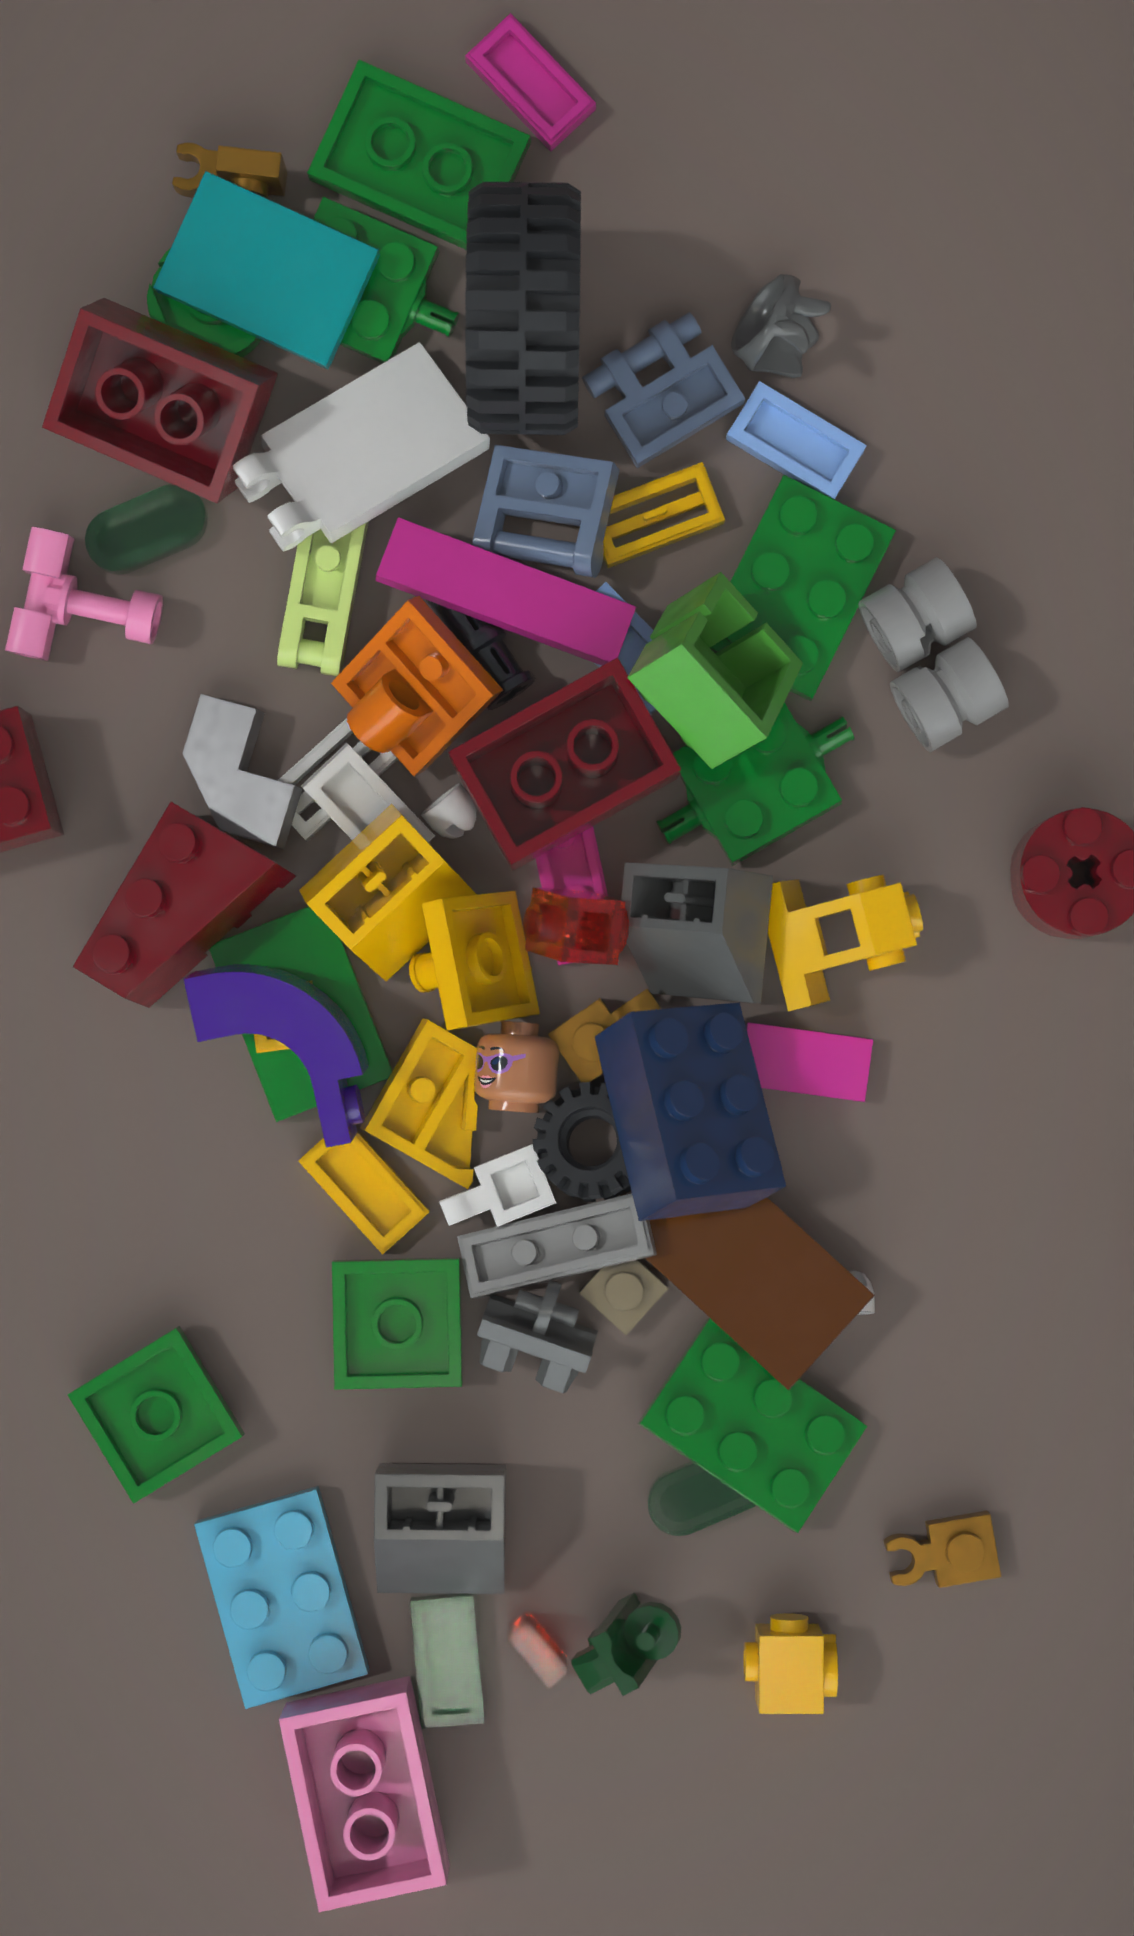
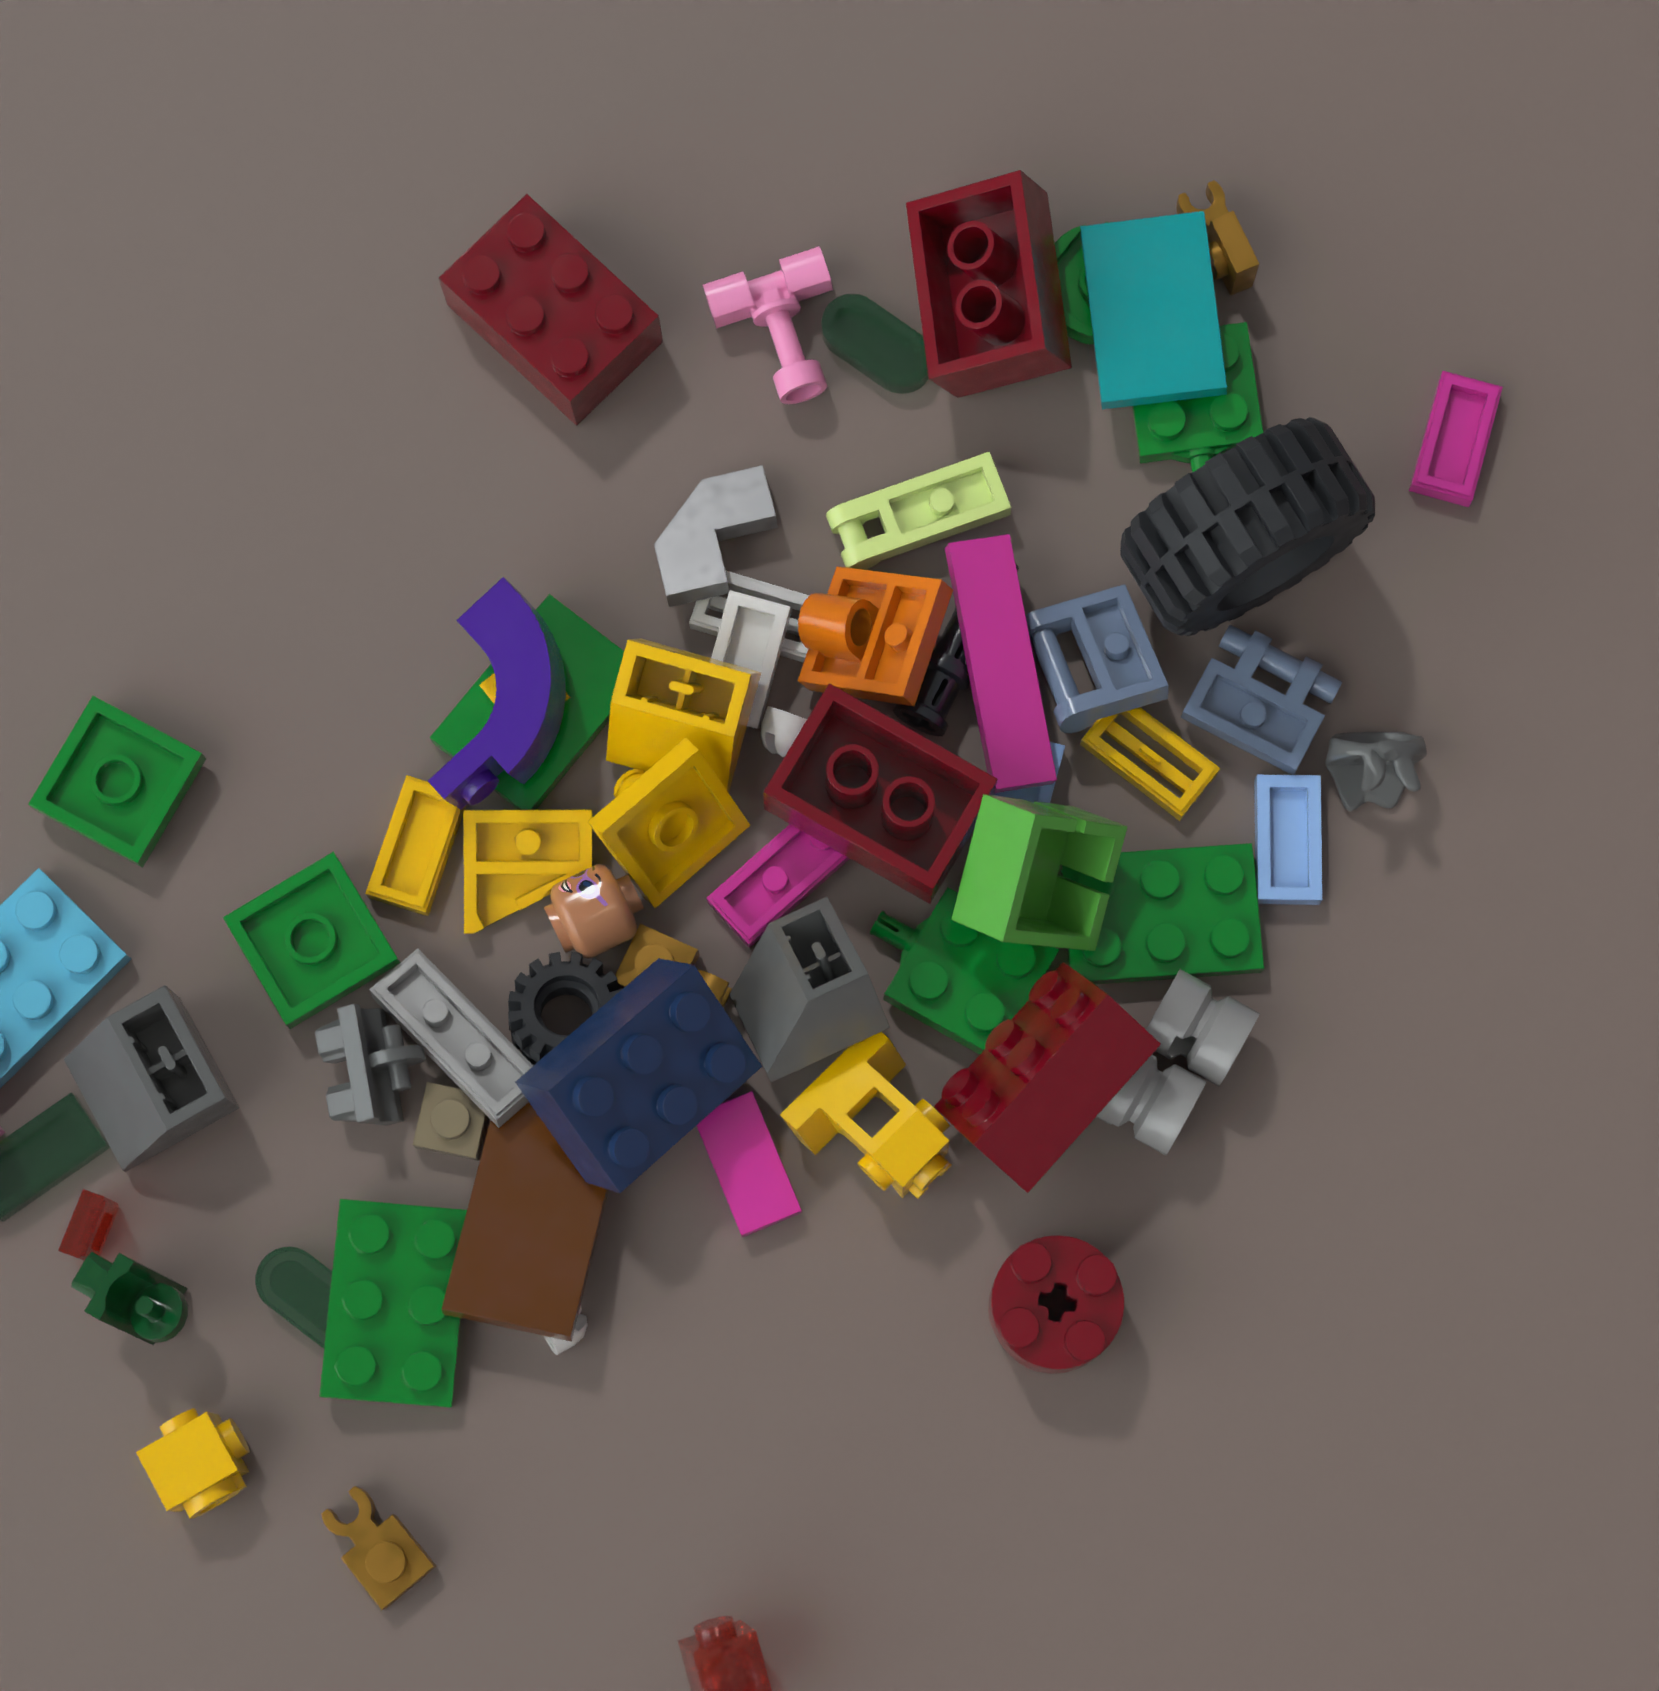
camera: 60 degrees right, 10 degrees down
dark red wedge [73,802,296,1008] -> none
white tile [233,342,490,552] -> none
green plate [307,60,531,250] -> none
white plate [439,1144,556,1227] -> none
clear red brick [523,887,629,965] -> none
none -> dark red brick [933,962,1161,1193]

